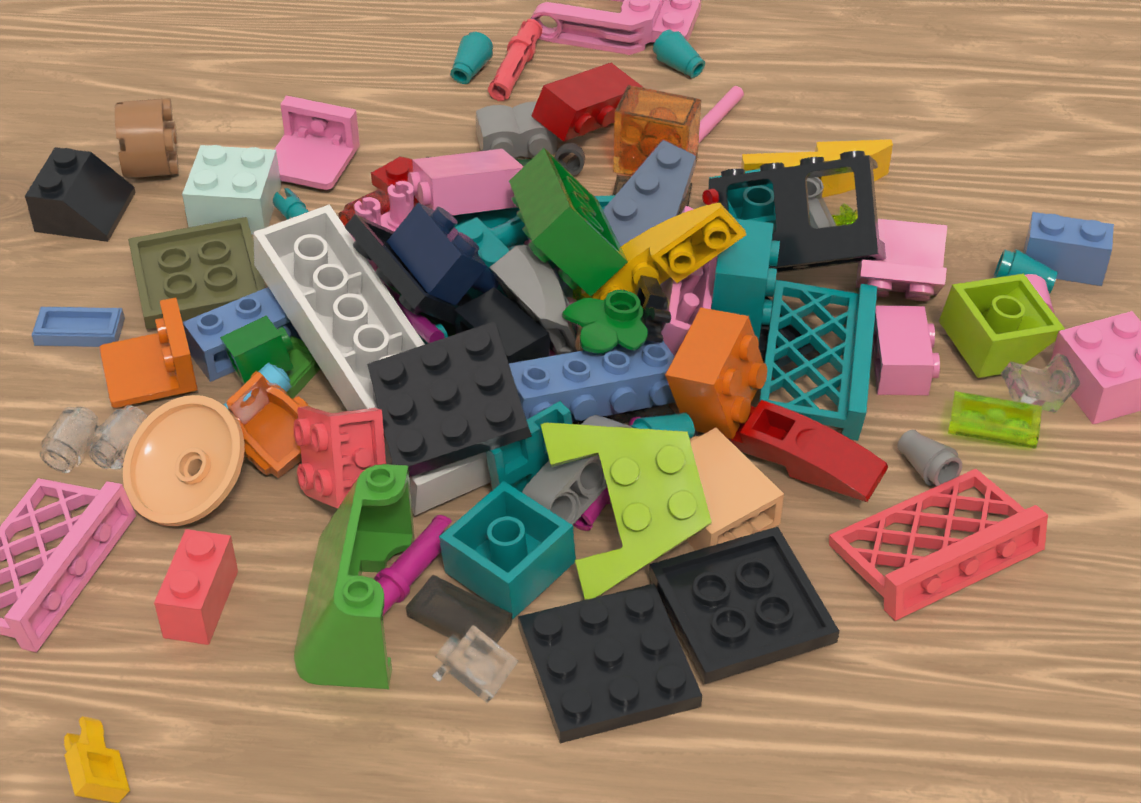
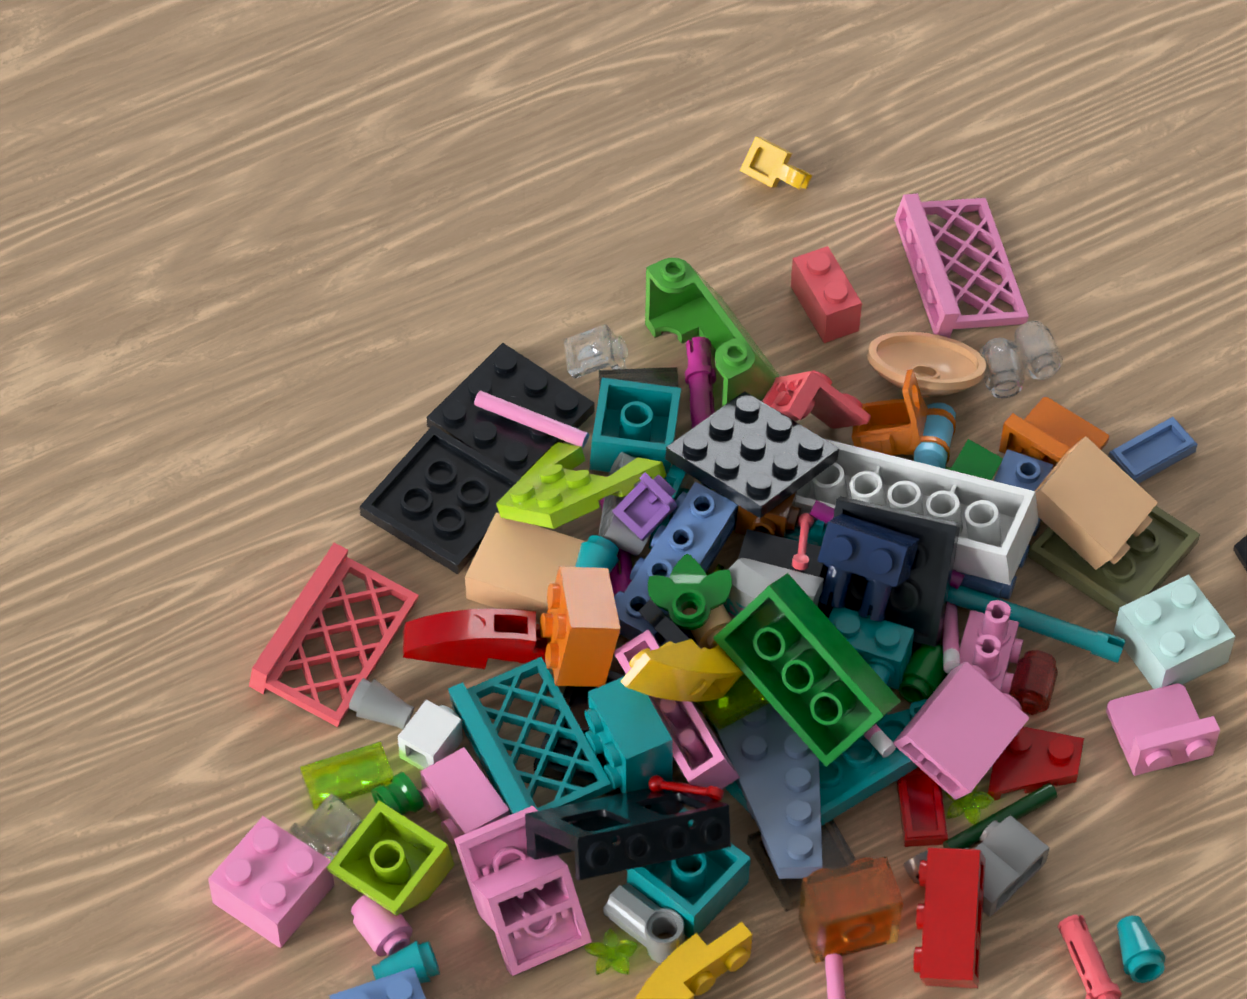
camera: 145 degrees right, 10 degrees up
none -> green wheel [371,772,424,815]
none -> white brick [398,699,463,770]
none -> bright pink bar [474,391,589,448]
none -> medium lavender bracket [612,472,677,542]
none -> coral hinge [792,513,814,570]
none -> light nougat brick [1034,436,1158,570]

